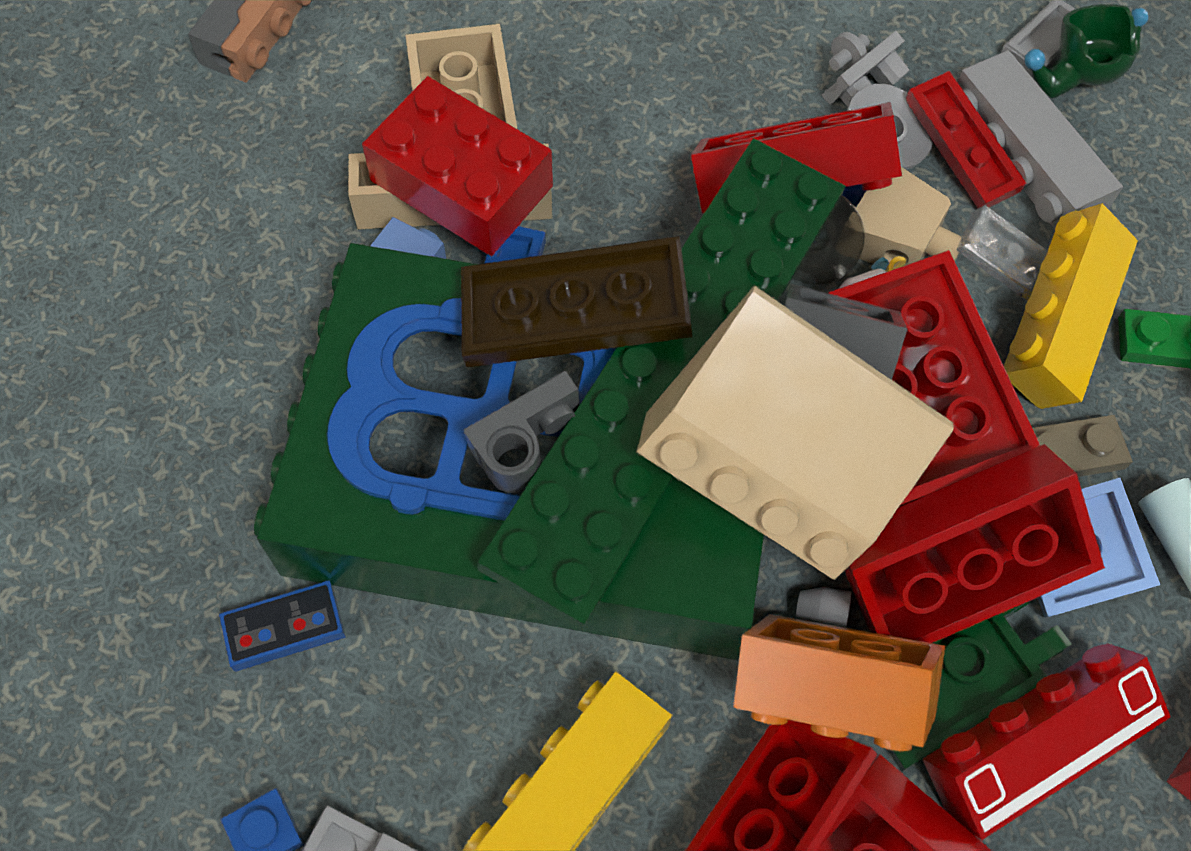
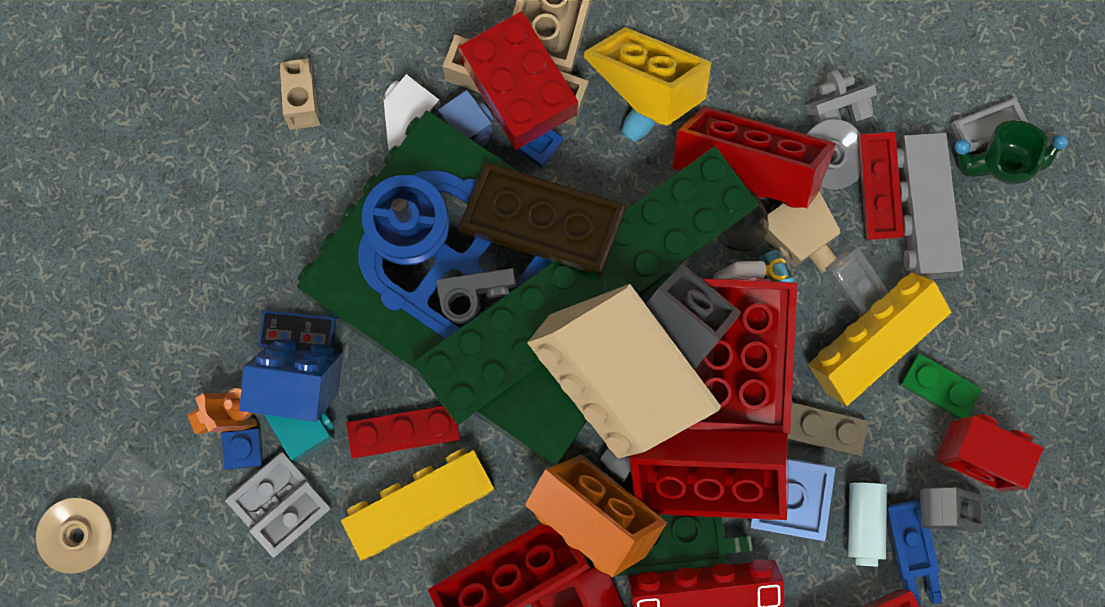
camera: 20 degrees right, 15 degrees up
none -> orange hips [188,388,258,434]
none -> blue brick [239,339,343,422]
none -> teal slope [264,411,335,462]
none -> tan leg [280,58,321,130]
none -> red plate [346,406,460,459]
none -> blue wheel [362,175,449,265]
none -> white slope [384,74,441,151]
none -> yellow slope [584,27,711,126]
none -> medium azure hose [621,108,656,143]

